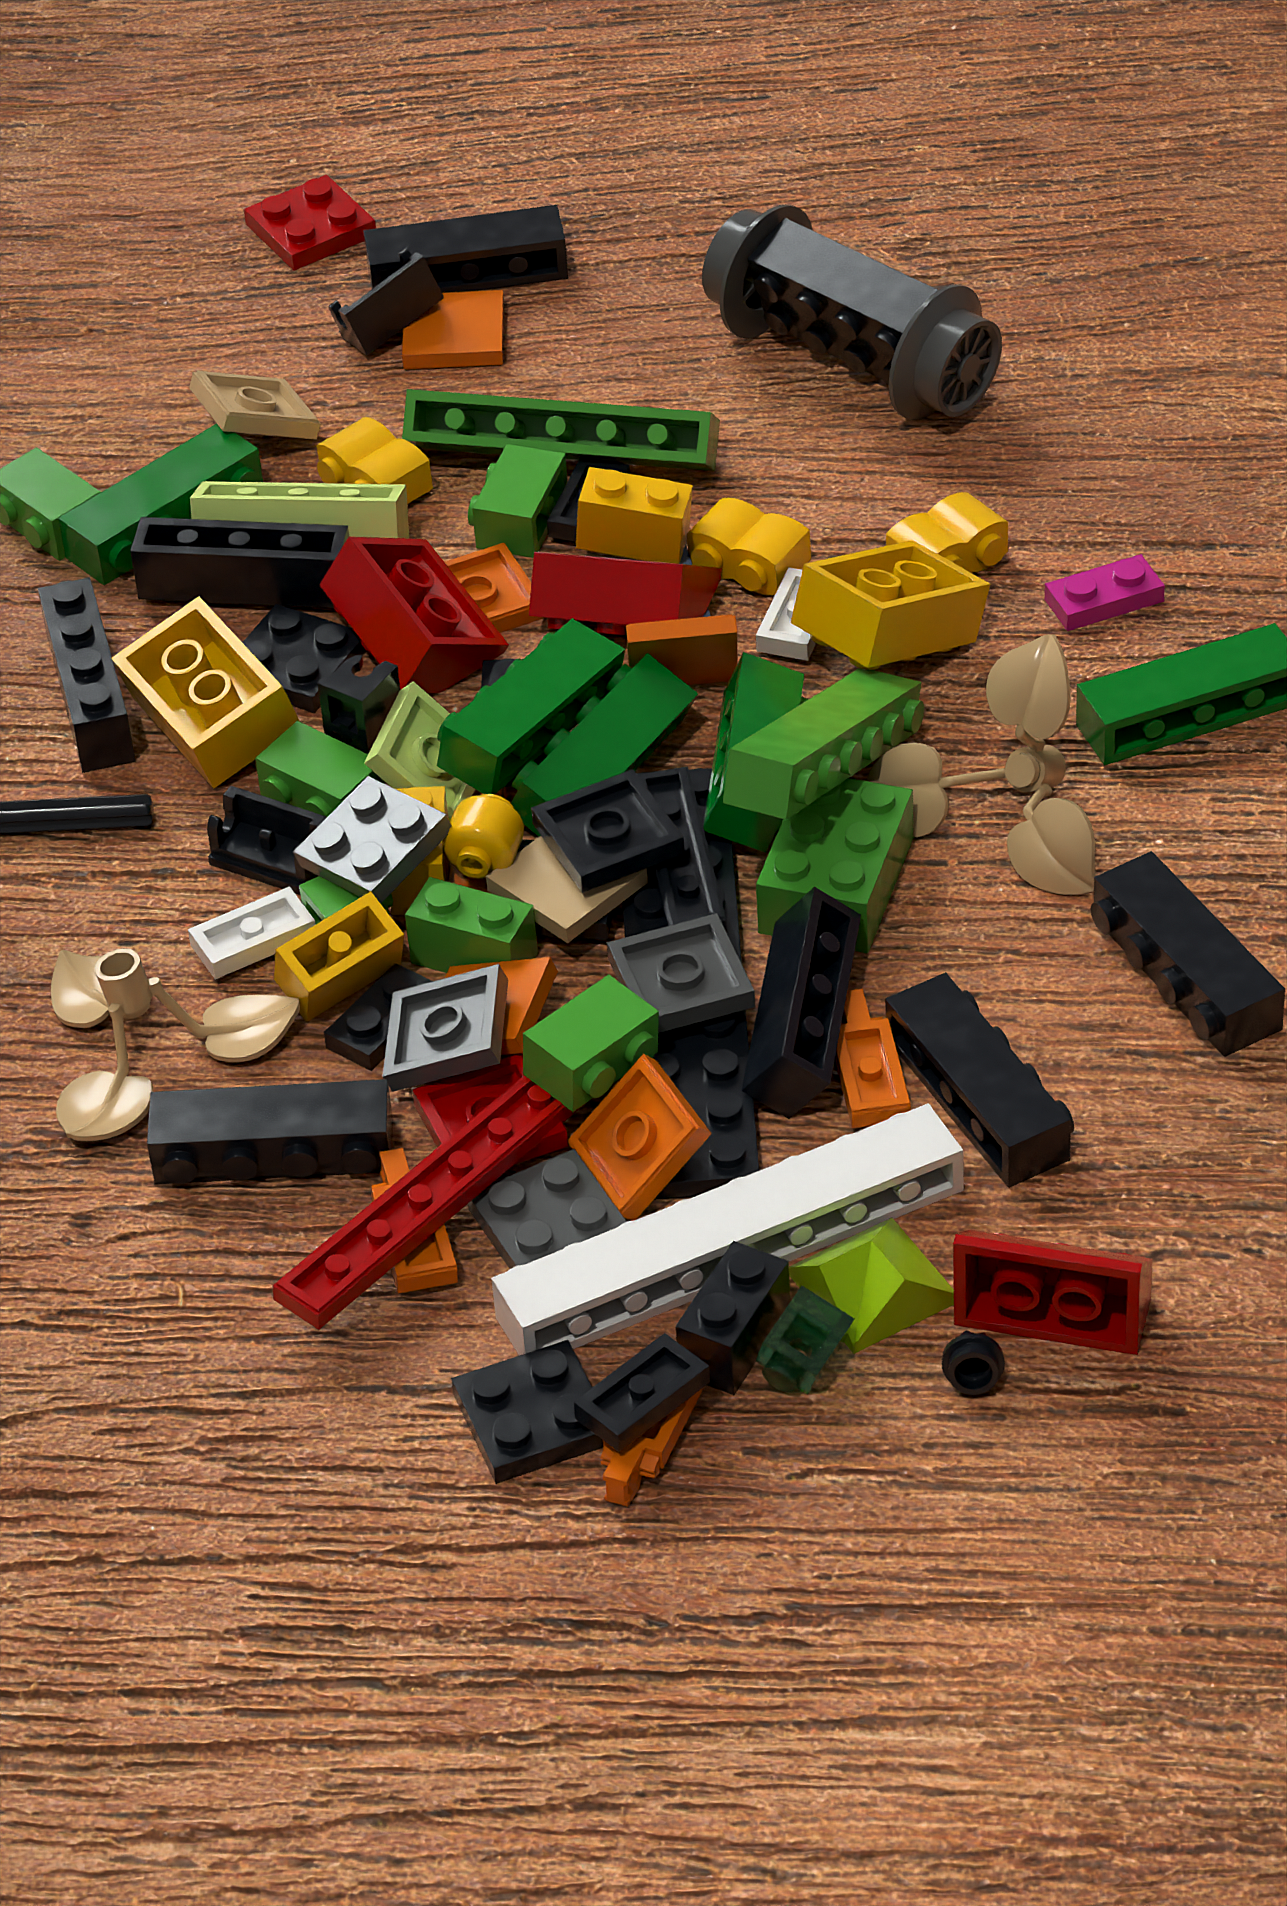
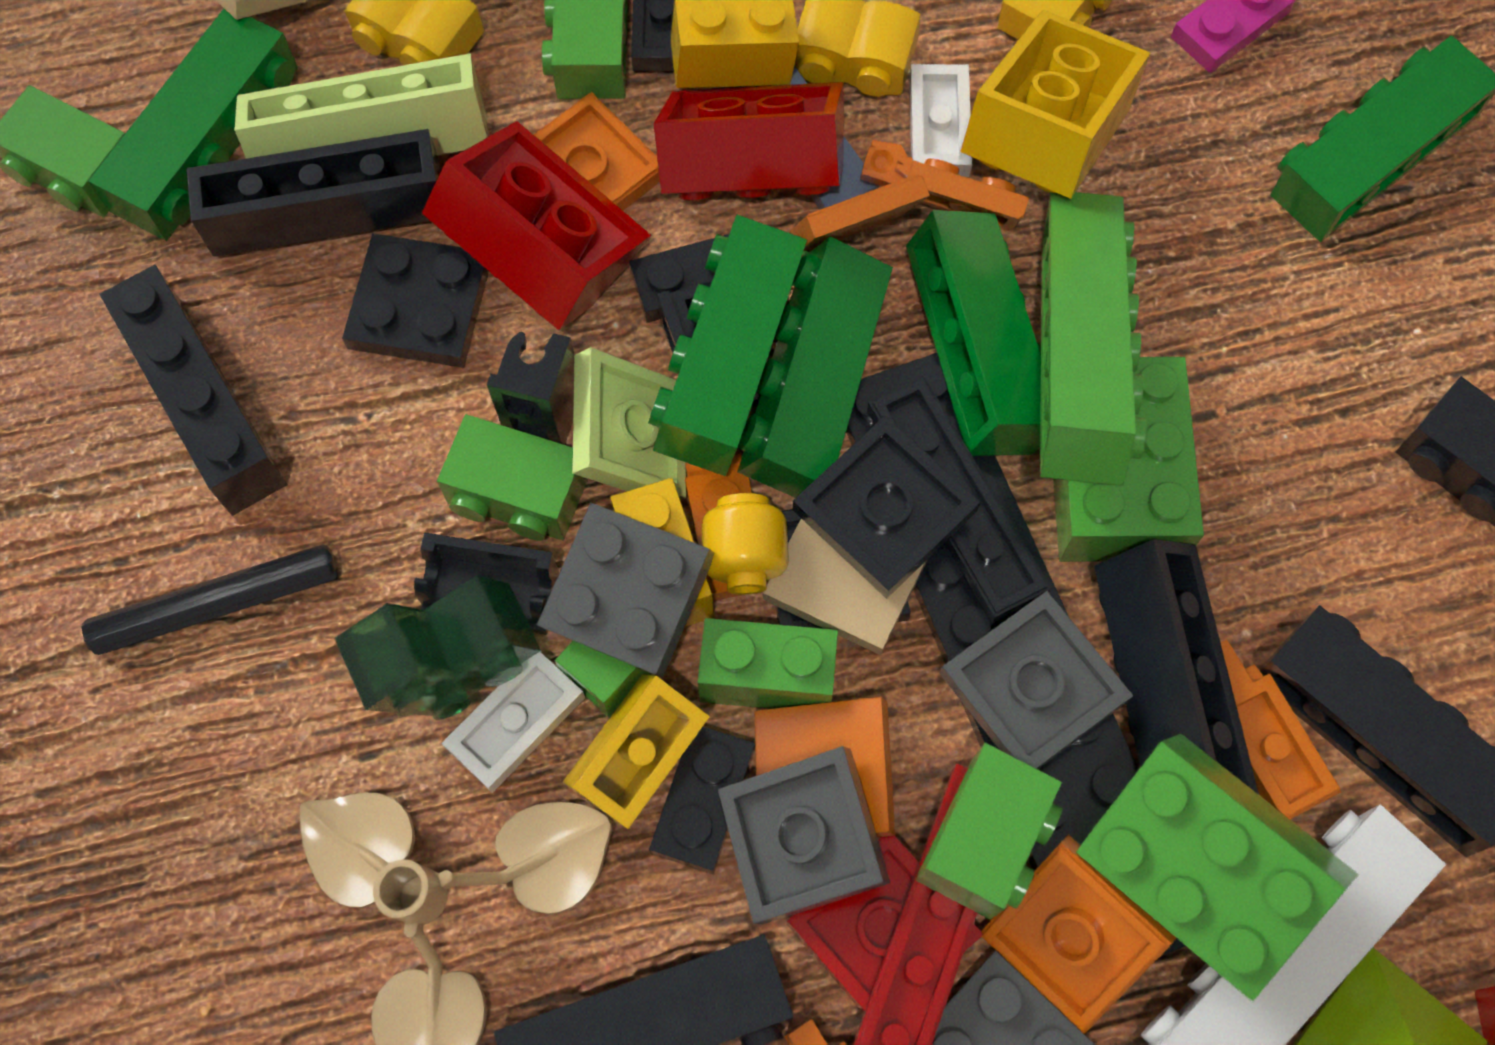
camera: 20 degrees left, 25 degrees up
yellow brick [111,597,300,789] -> none
tan plant [866,634,1096,895] -> none
none -> clear green brick [334,575,541,720]
none -> orange hinge [860,140,1030,231]
none -> bright green brick [1076,734,1359,1002]

